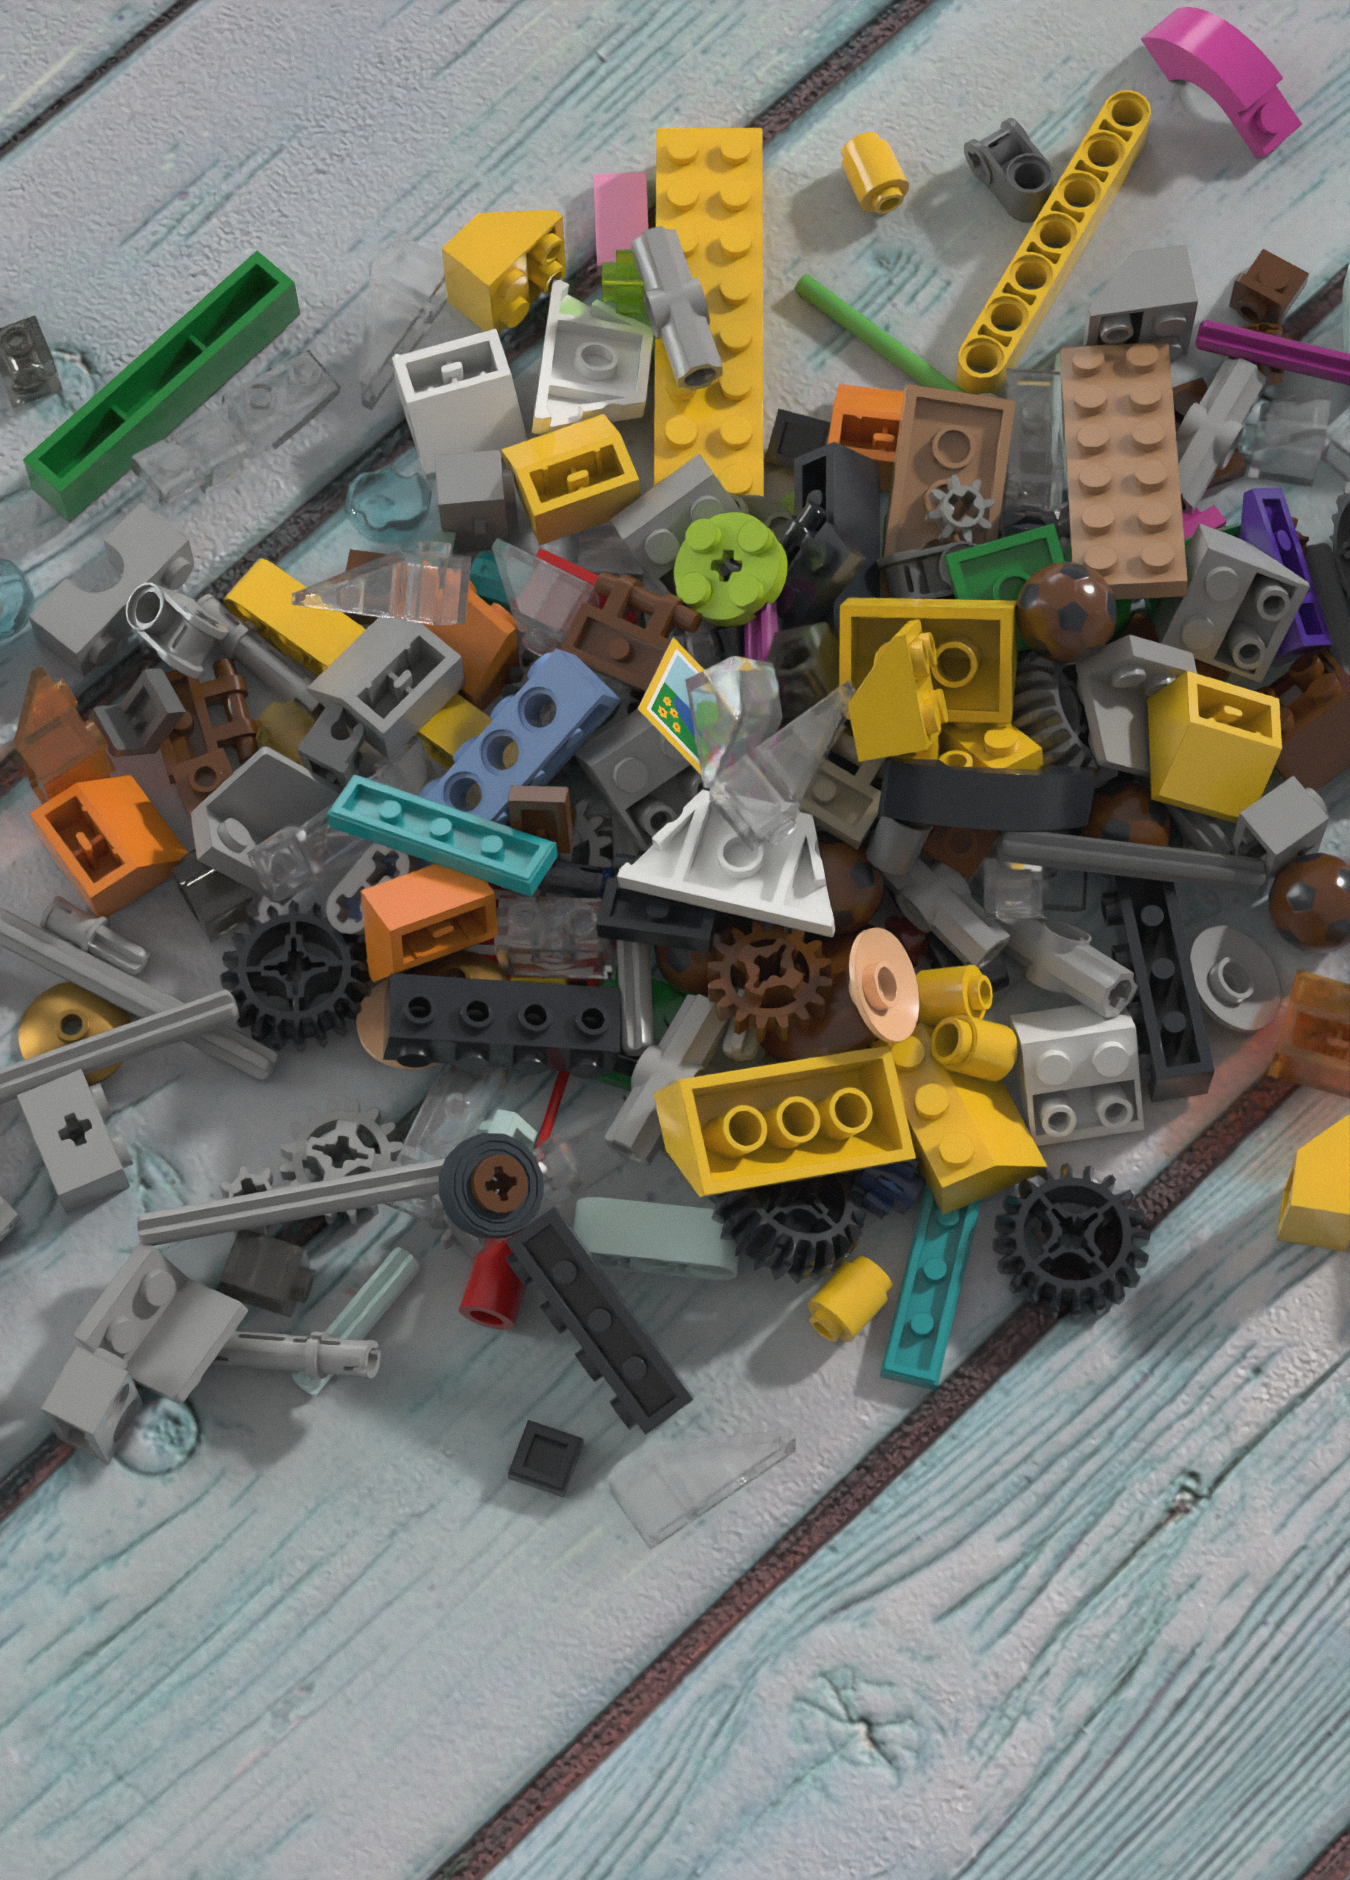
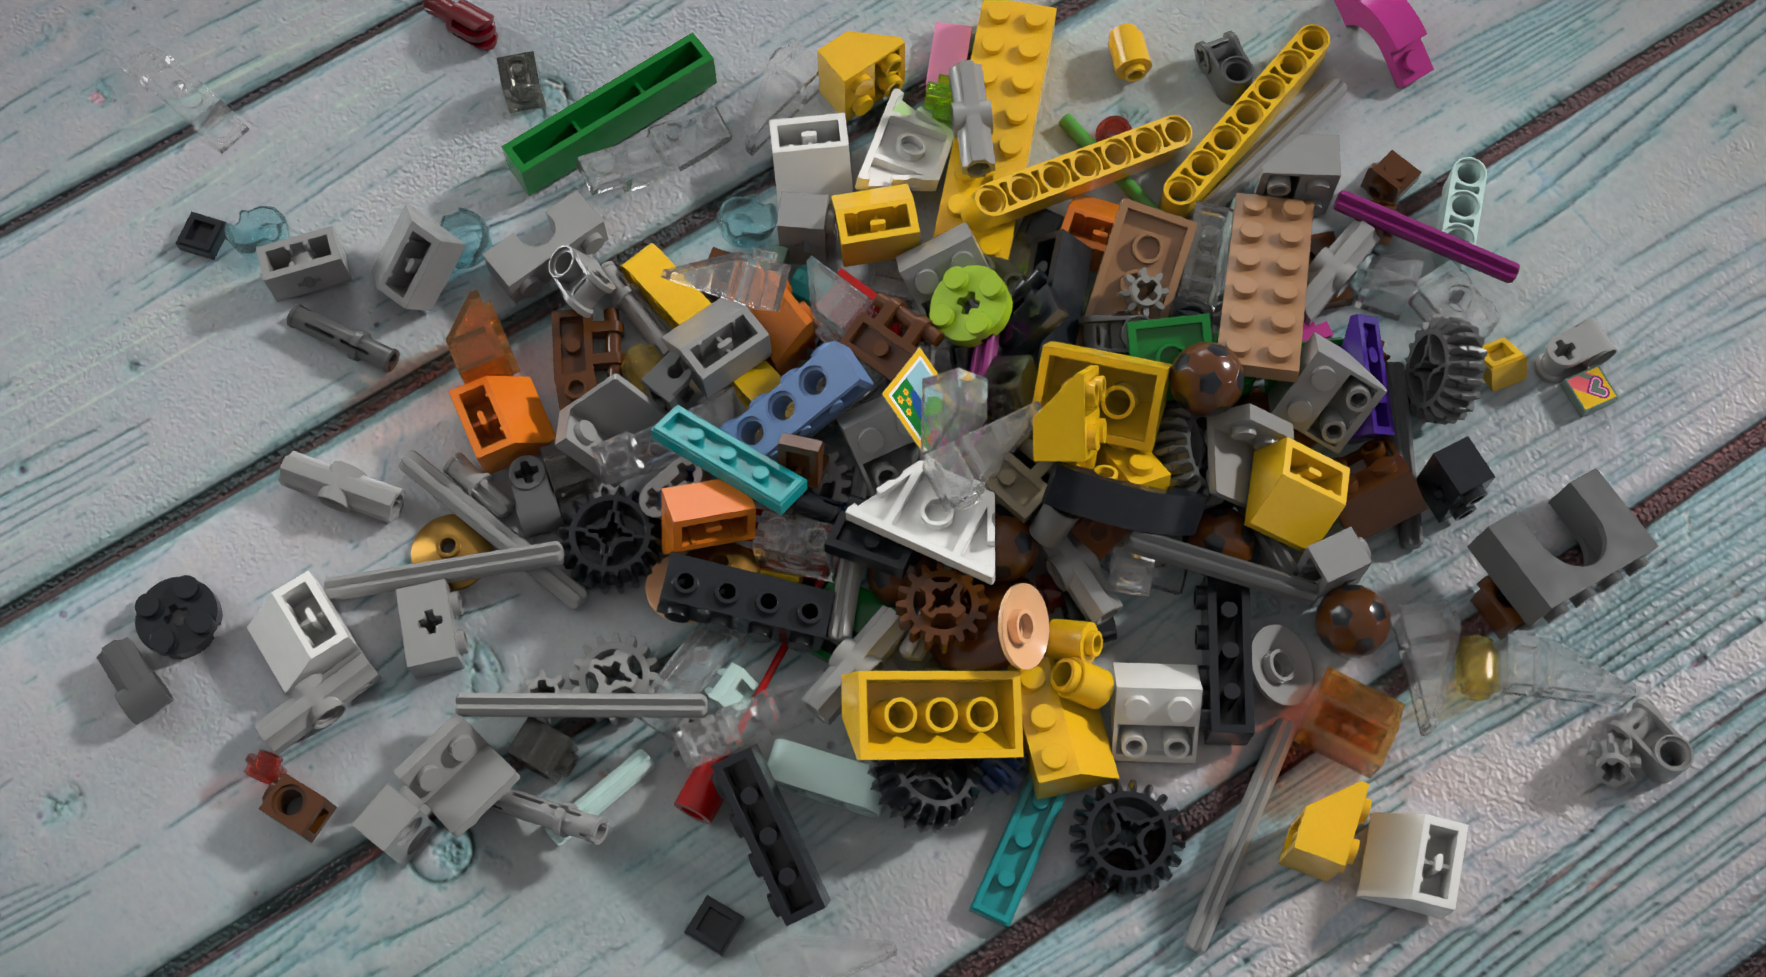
camera: 10 degrees right, 0 degrees up
dark grey bracket [89,668,186,757] -> none
black wheel [439,1133,544,1239] -> none
yellow brick [807,1255,892,1342] -> none
light grey piece [986,896,1138,1018] -> none
none -> dark grey piece [509,455,565,538]
none -> yellow beam [961,115,1192,232]
none -> clear red plate [1095,115,1132,142]
none -> light grey axle [1183,718,1298,954]
none -> light grey axle [1188,77,1347,229]

